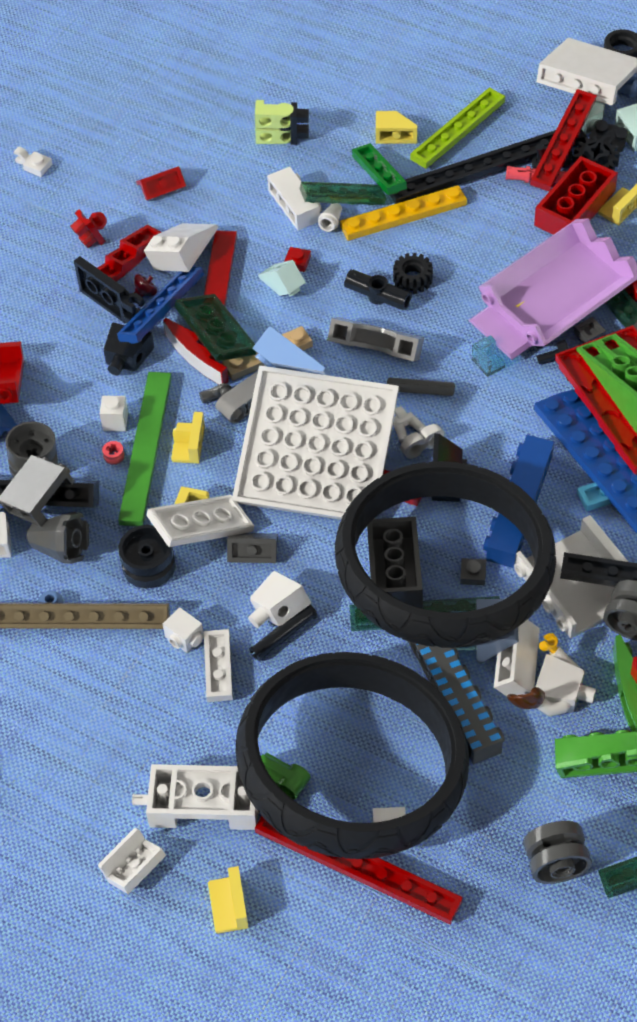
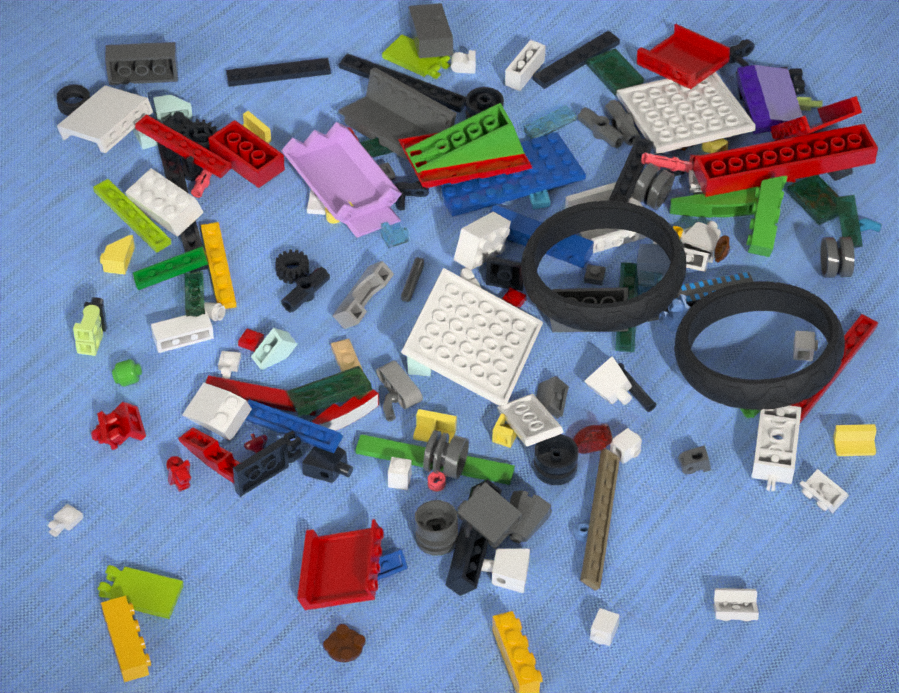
camera: 85 degrees left, 5 degrees down
white plate [204,629,233,702] -> none
light blue slope [252,326,333,376] -> none
none -> red hips [91,411,124,450]
none -> bright green head [112,359,142,387]
none -> white brick [125,168,204,237]
none -> white plate [218,351,241,379]
none -> dark grey wheel [423,430,469,479]
none -> white brick [454,212,511,270]
none -> clear red hat [572,423,613,454]
none -> medium blue hips [659,294,691,331]
none -> dark grey leg [678,445,711,474]

